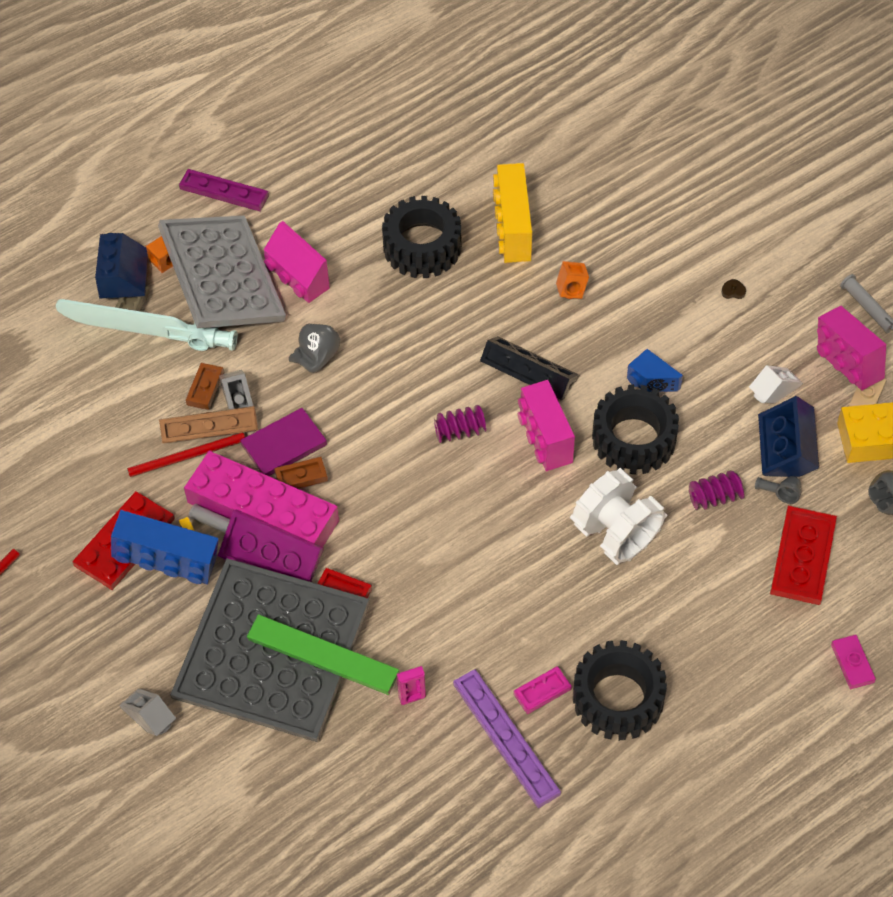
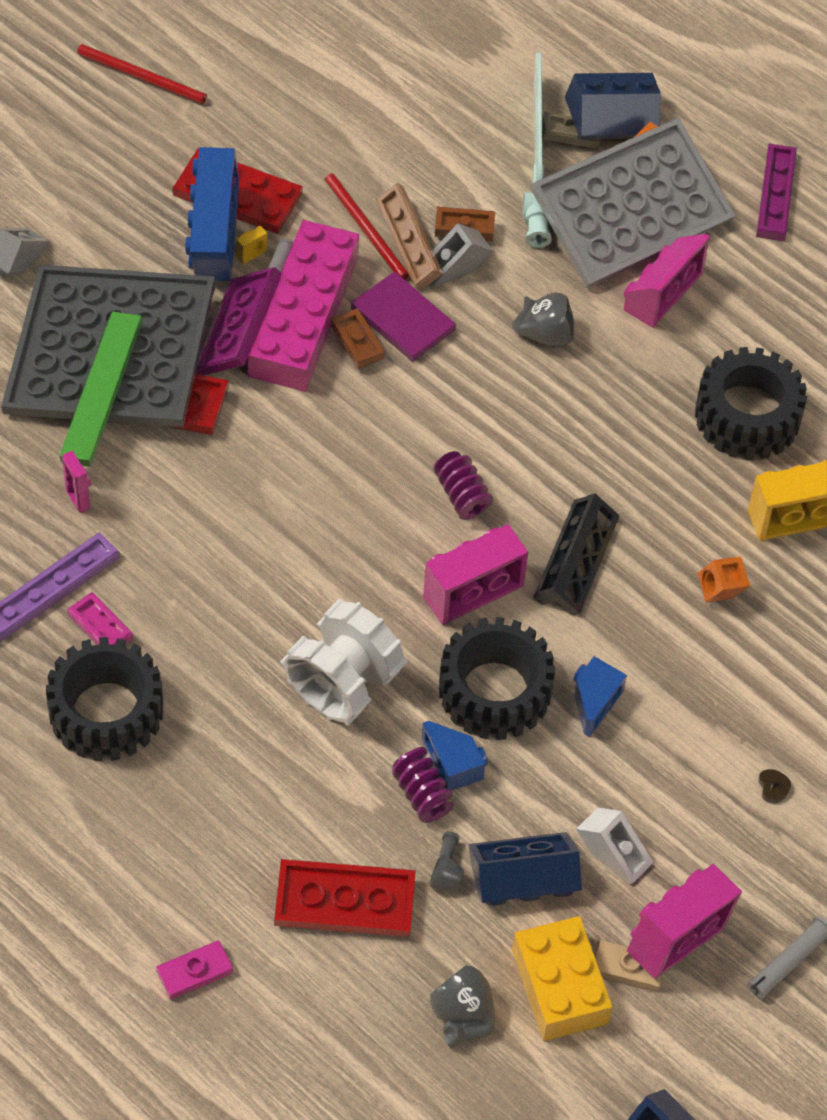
camera: 75 degrees right, 0 degrees up
none -> blue slope [422,721,488,791]

